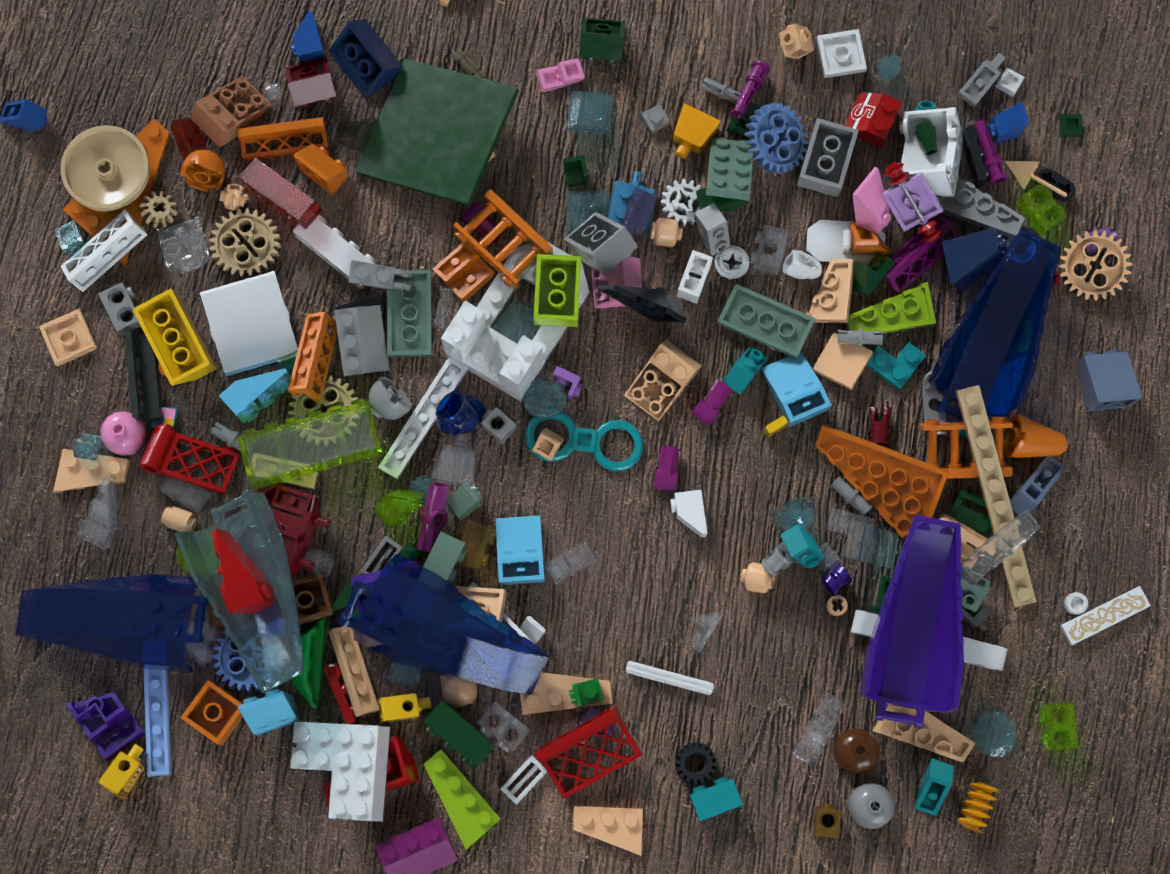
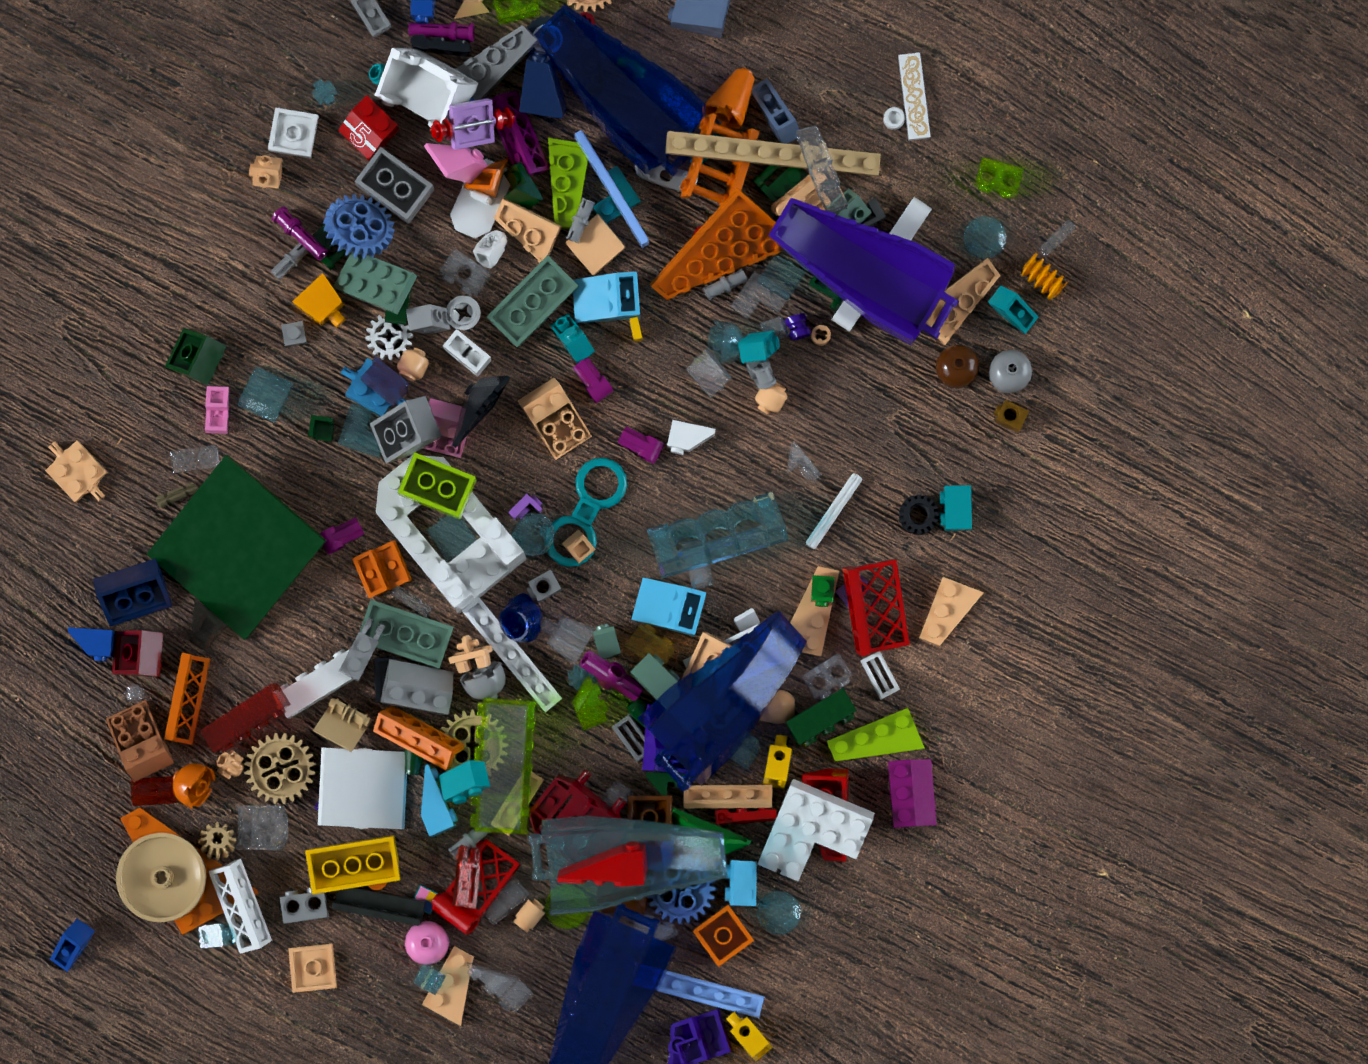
camera: 70 degrees left, 5 degrees up
orange slope [293,144,349,195] -> none
orange fence [453,189,553,290] -> none
clear slope [792,692,846,766] -> none
dark red hinge [869,407,891,447] -> none
dark green cone [914,121,938,155] -> none
none -> clear slope [171,445,220,473]
none -> tan hinge [313,698,372,752]
none -> teal brick [438,760,490,804]
none -> light nougat hips [448,635,493,673]
none -> clear red hinge [452,845,480,910]
none -> light blue tile [574,130,649,248]
none -> clear light blue fence [647,492,789,579]
none -> clear piece [686,349,732,398]
none -> clear light blue dish [757,891,801,935]
none -> clear axle [1039,220,1076,256]

